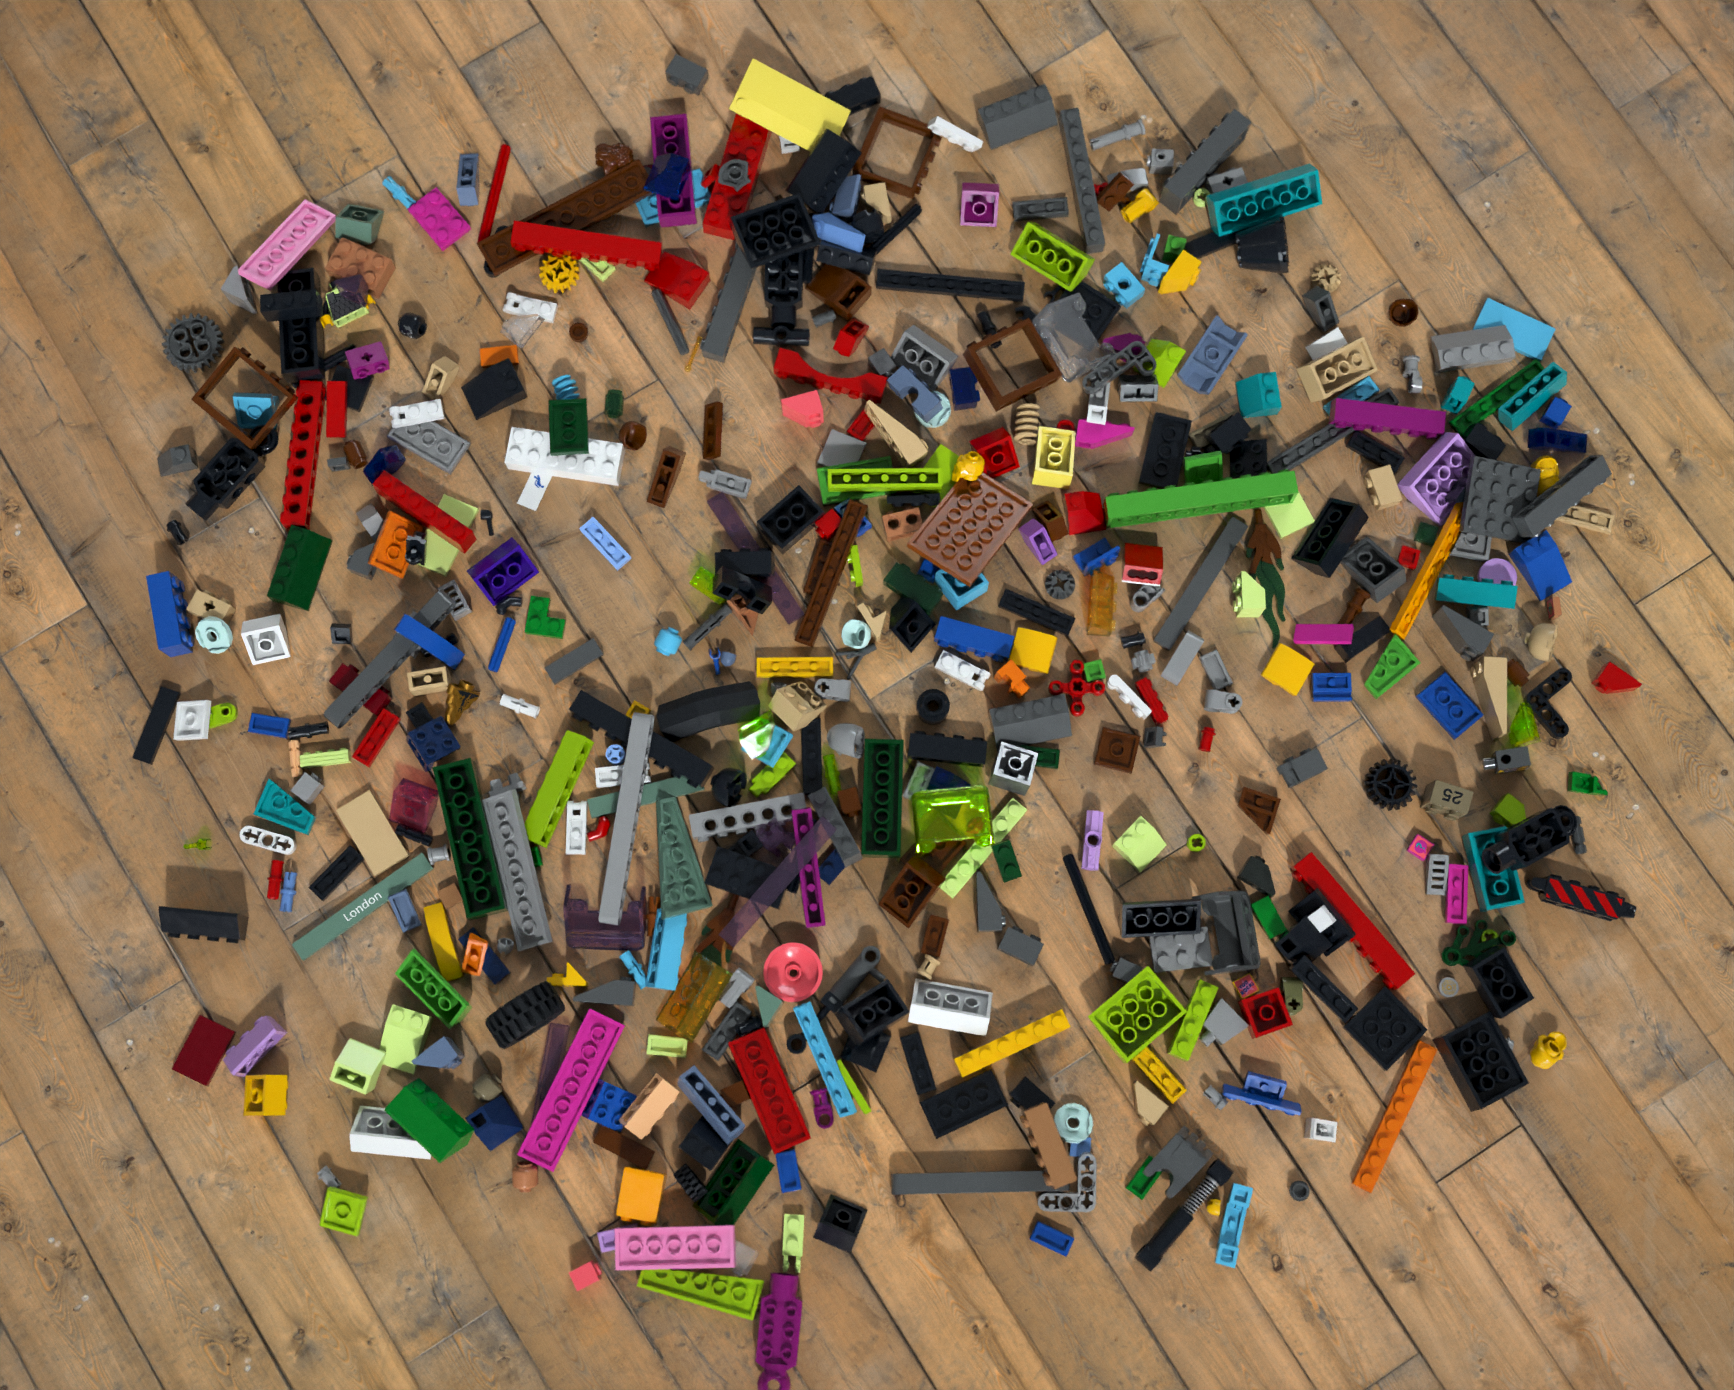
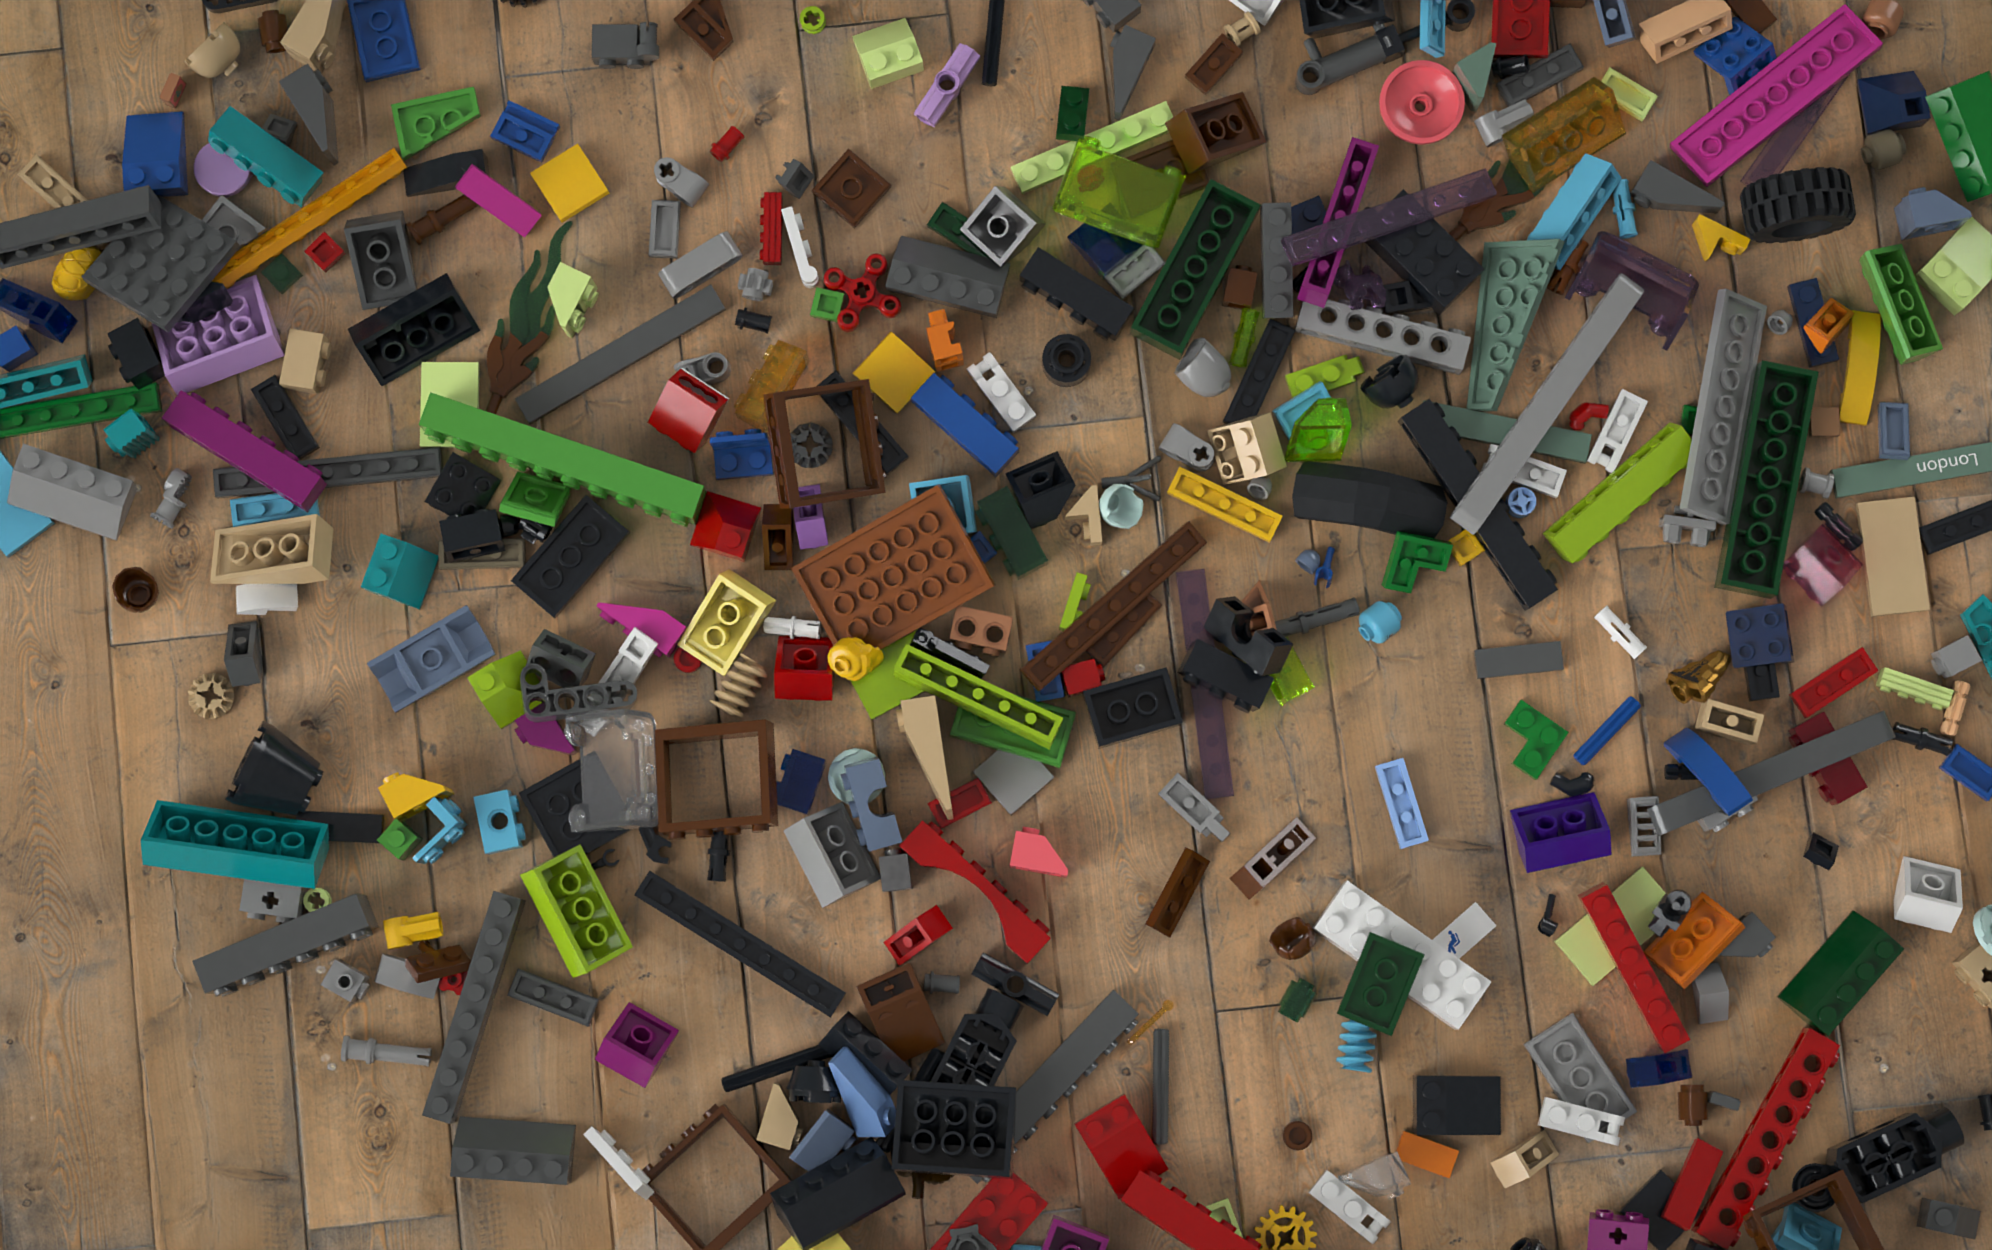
camera: 150 degrees left, 5 degrees up
none -> reddish brown window [763,379,887,509]
none -> white axle [763,616,822,639]
none -> green plate [1381,531,1453,593]

